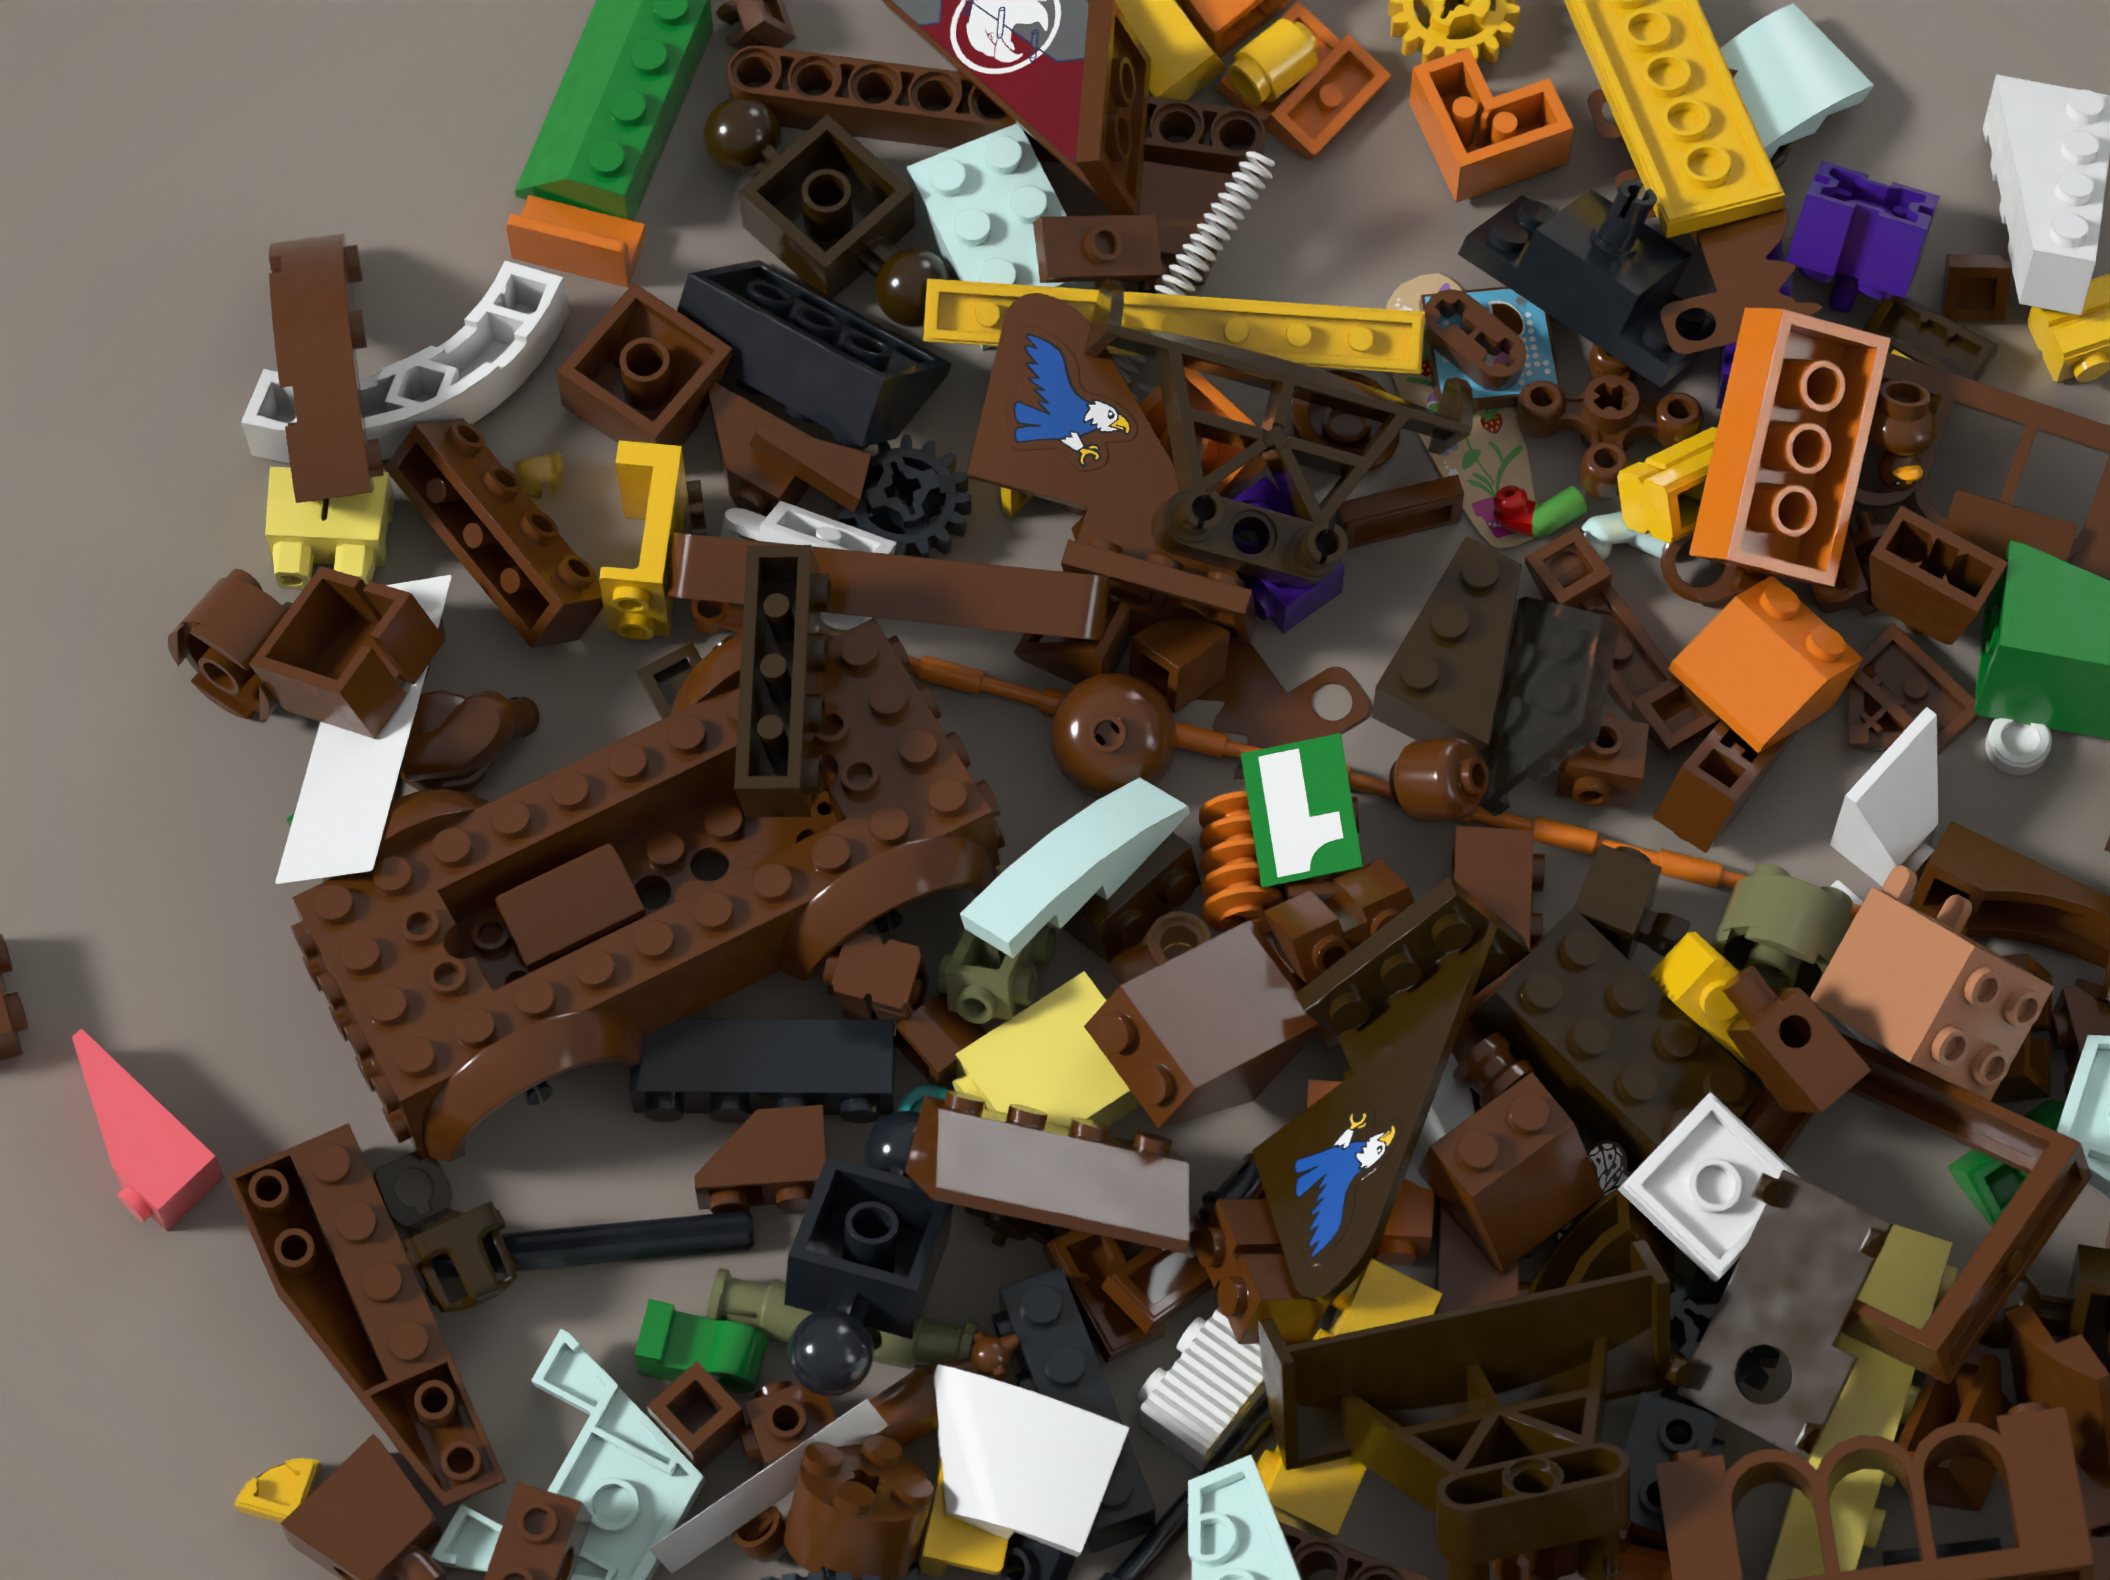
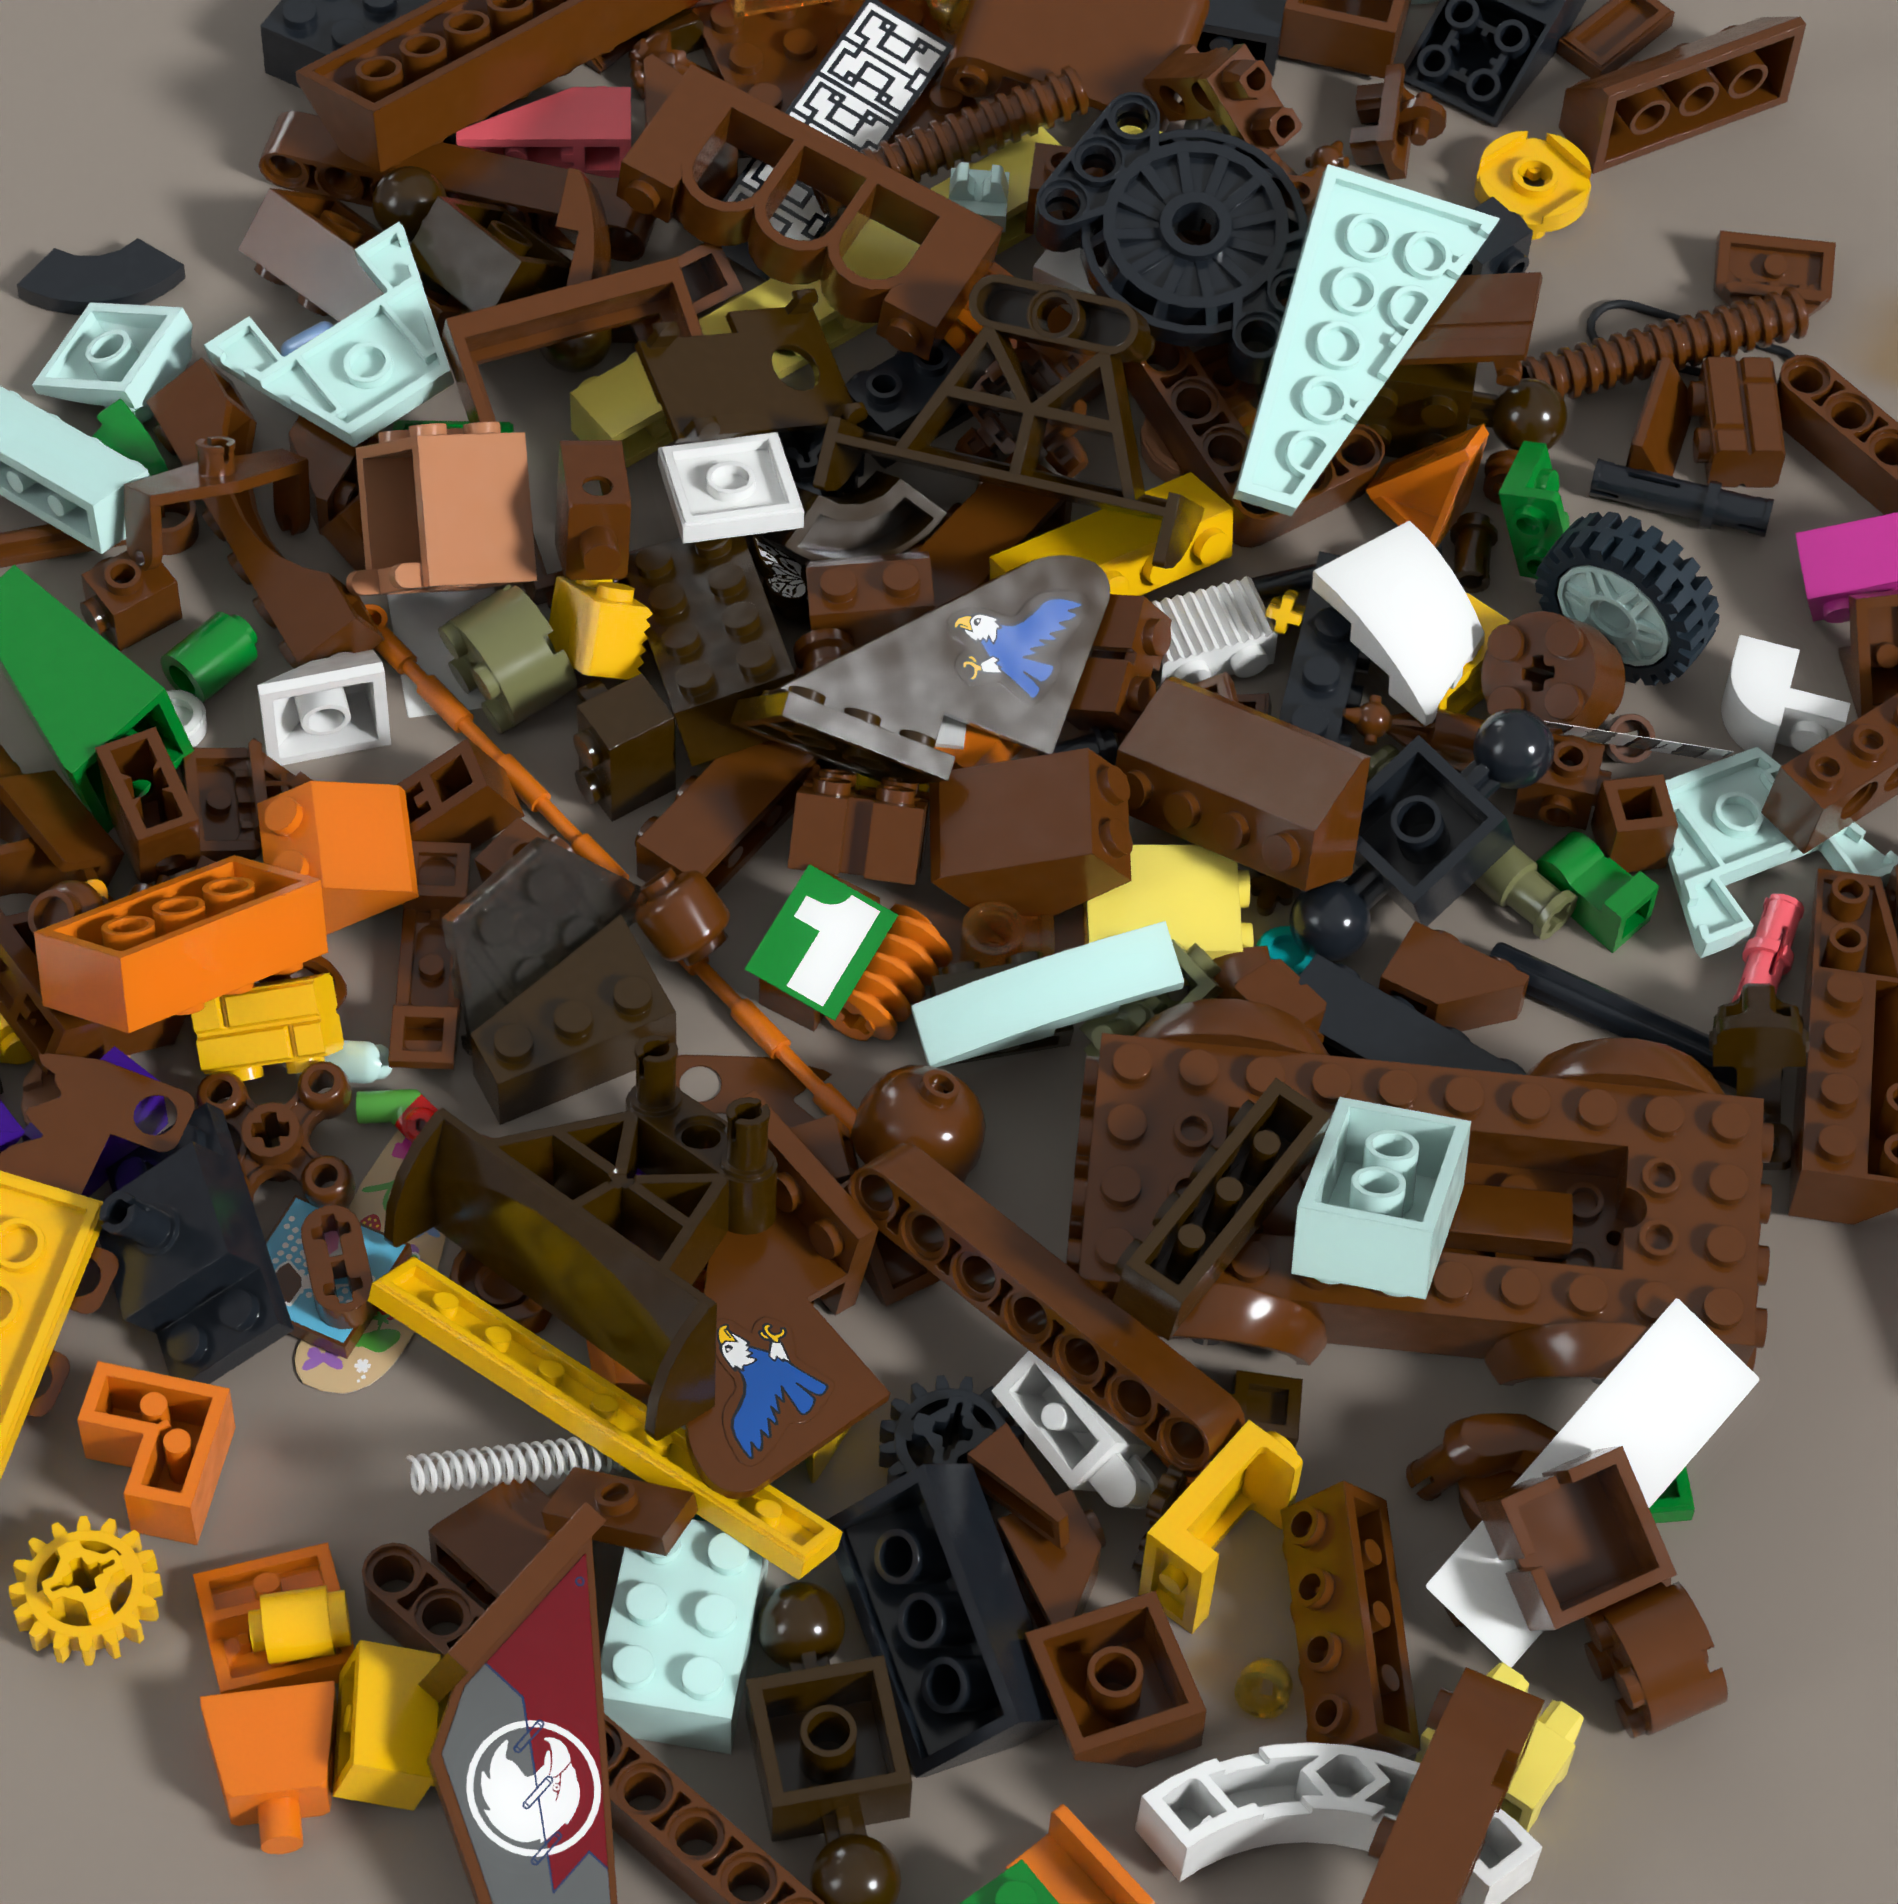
camera: 150 degrees left, 10 degrees down
none -> green brick [160,612,258,703]
none -> yellow axle [1265,589,1306,634]
none -> light aqua brick [1291,1097,1471,1299]
none -> coral pin [1732,894,1804,1002]

